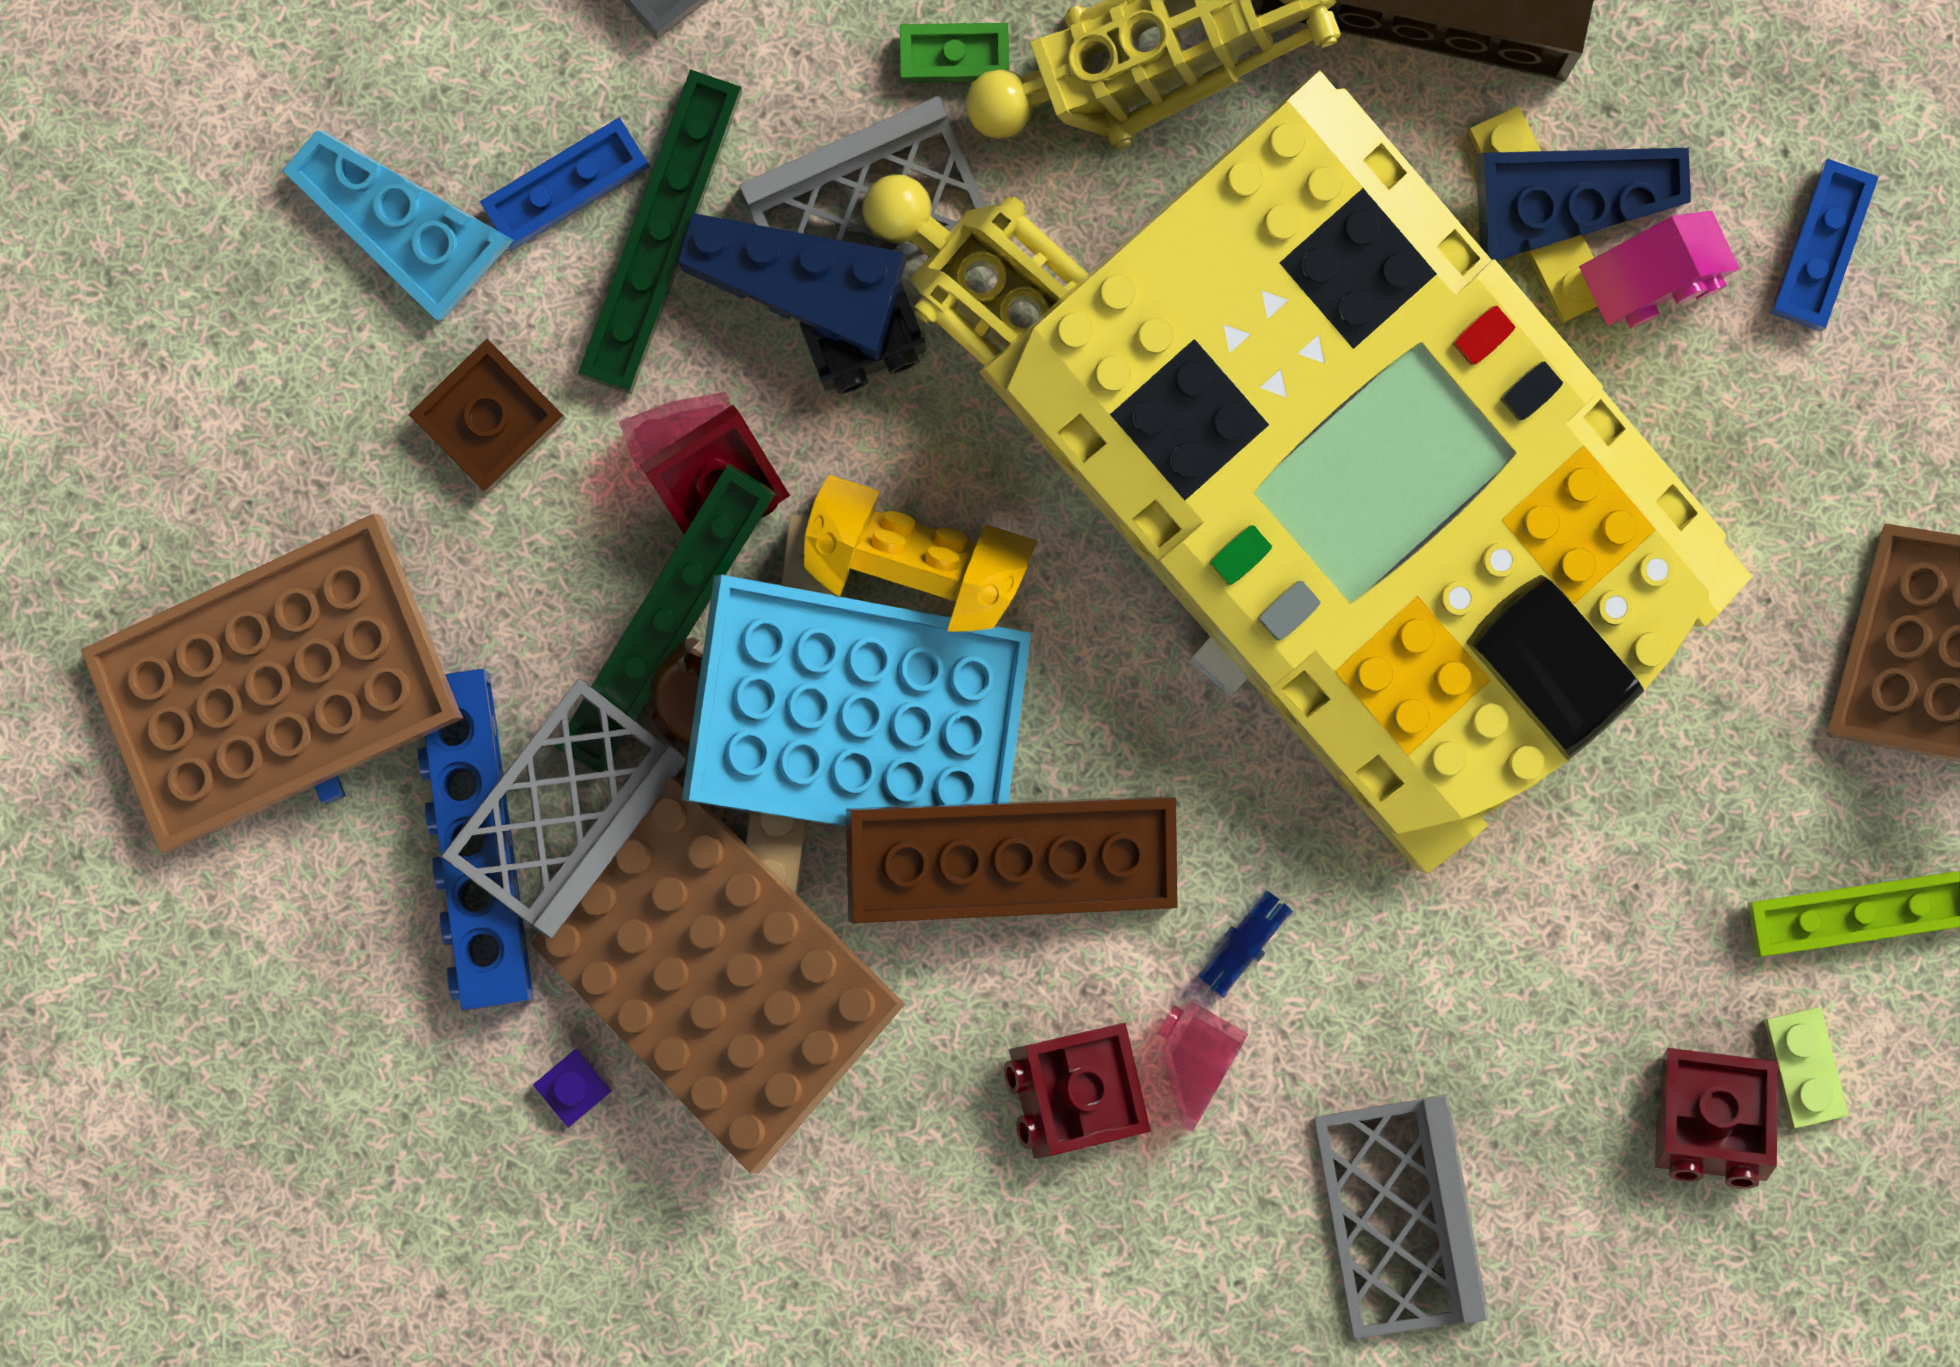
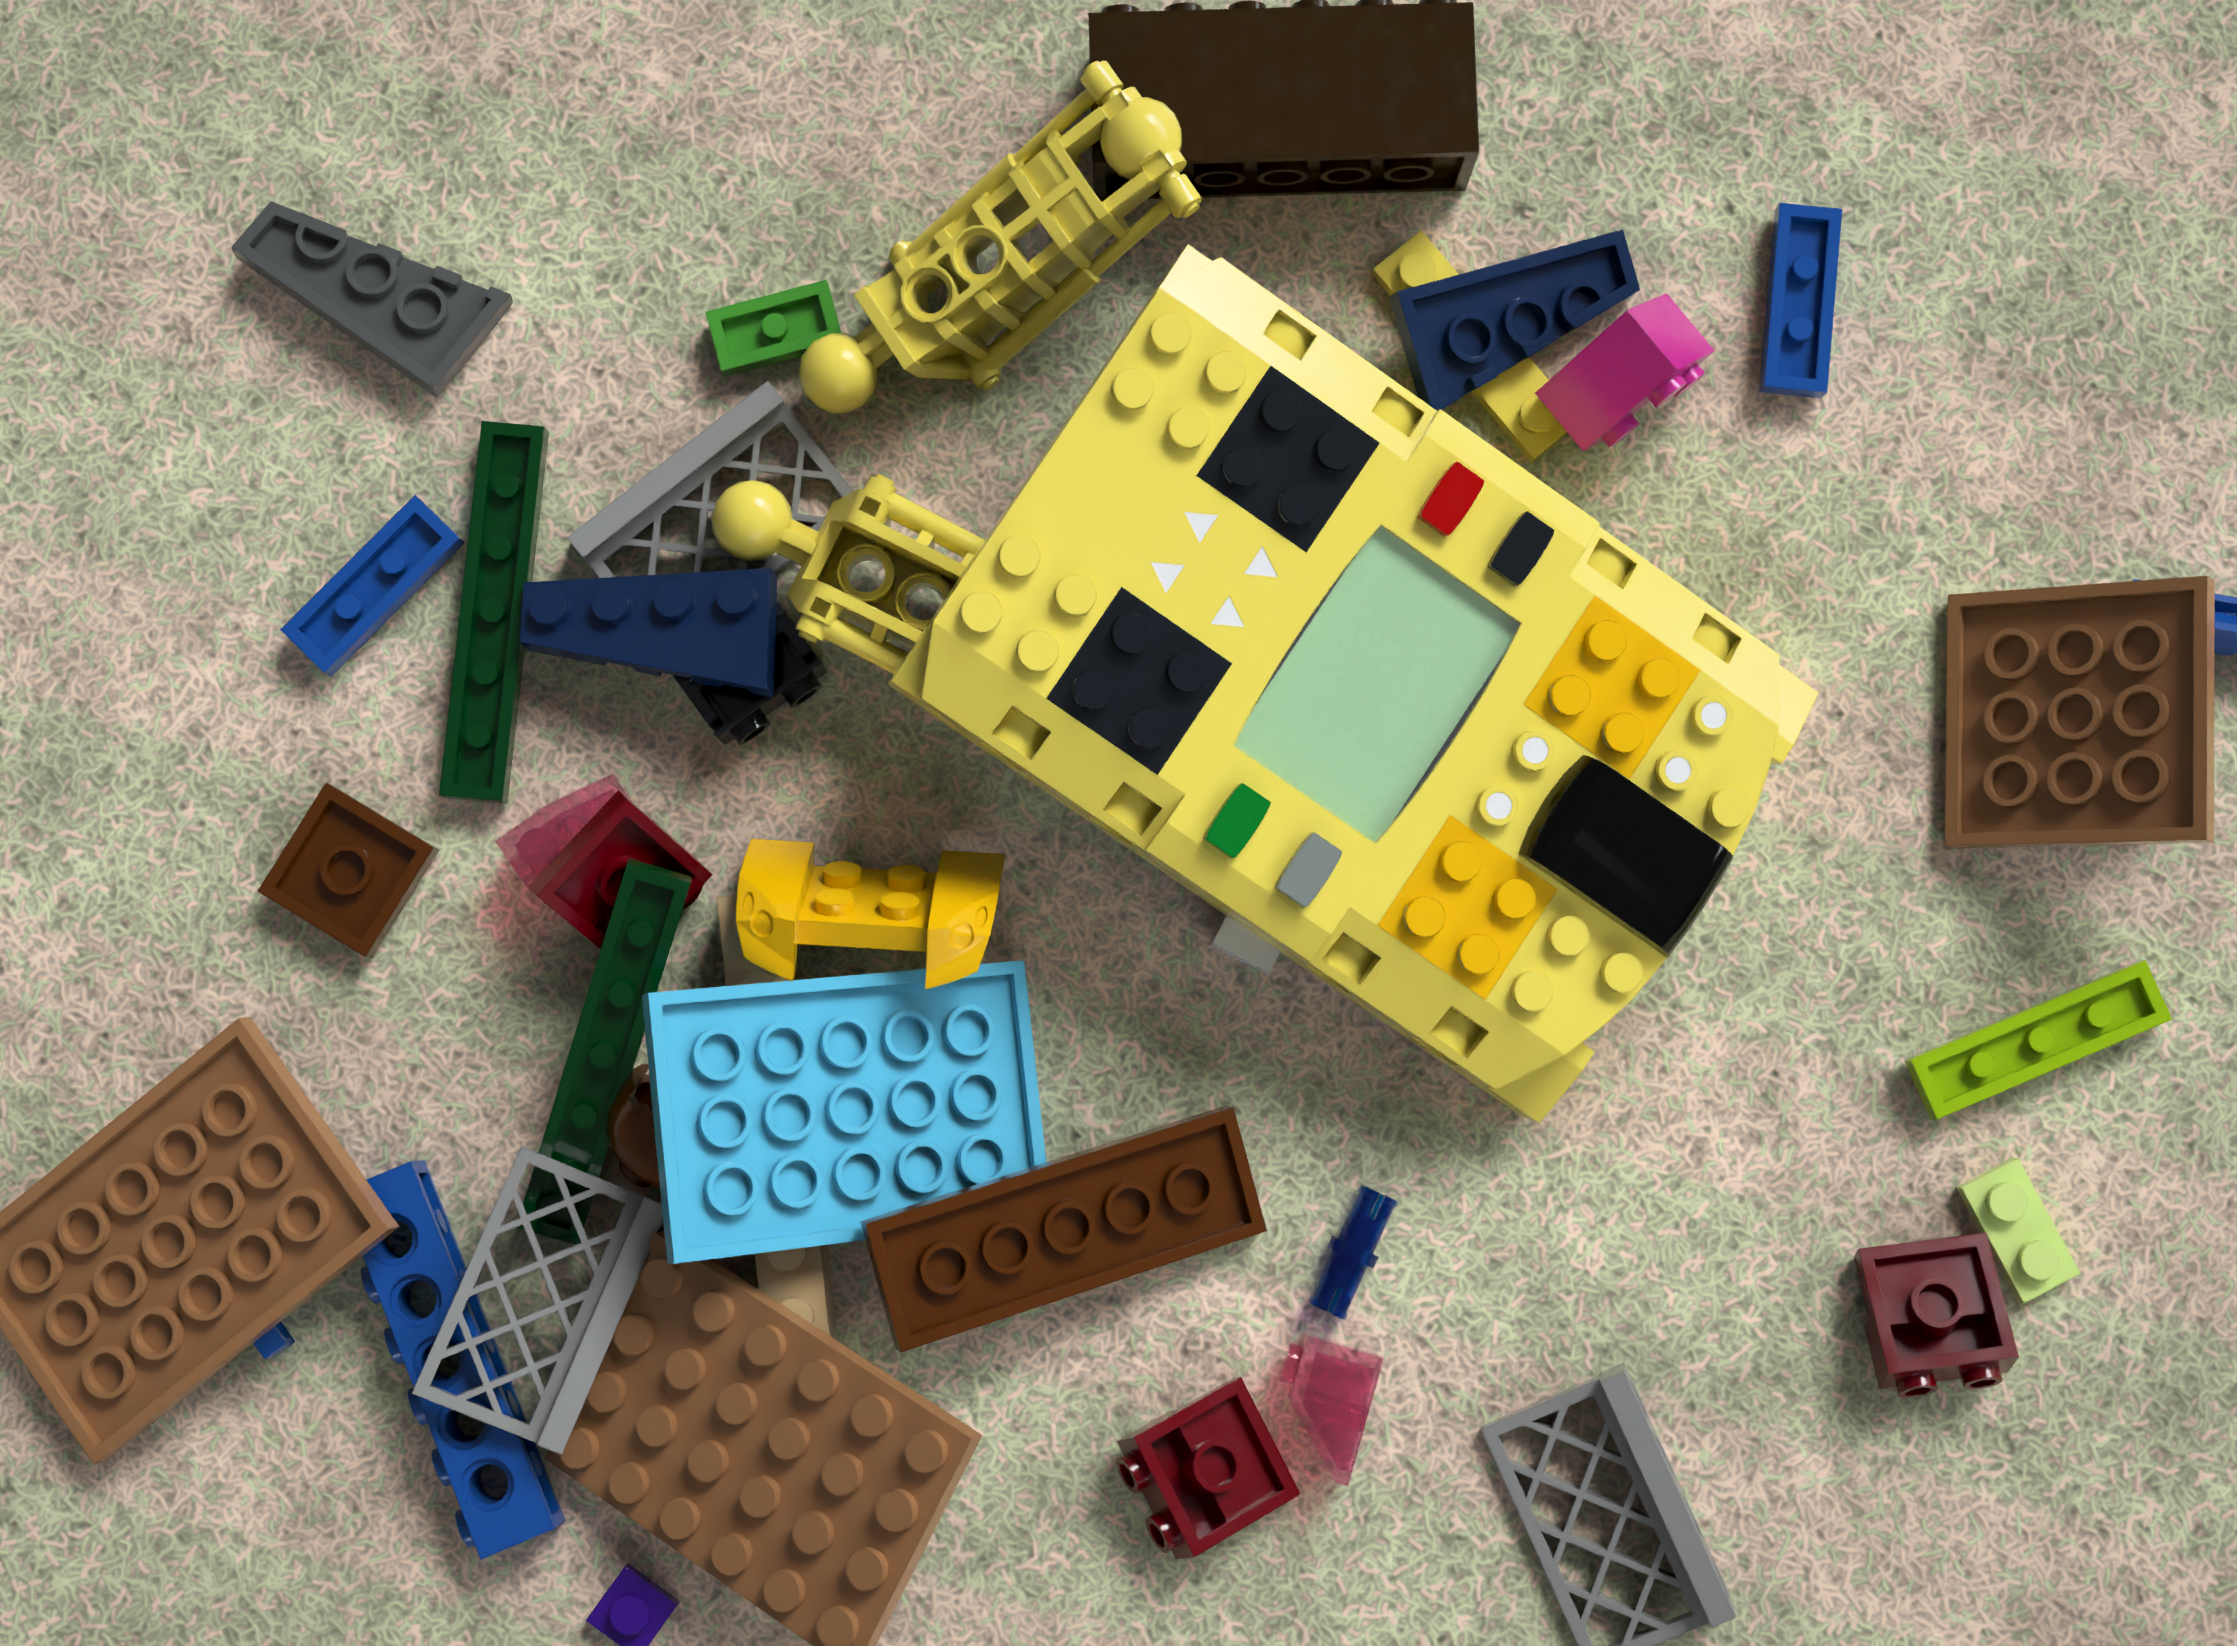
camera: 10 degrees left, 0 degrees up
medium azure wing [282,130,514,320] -> none

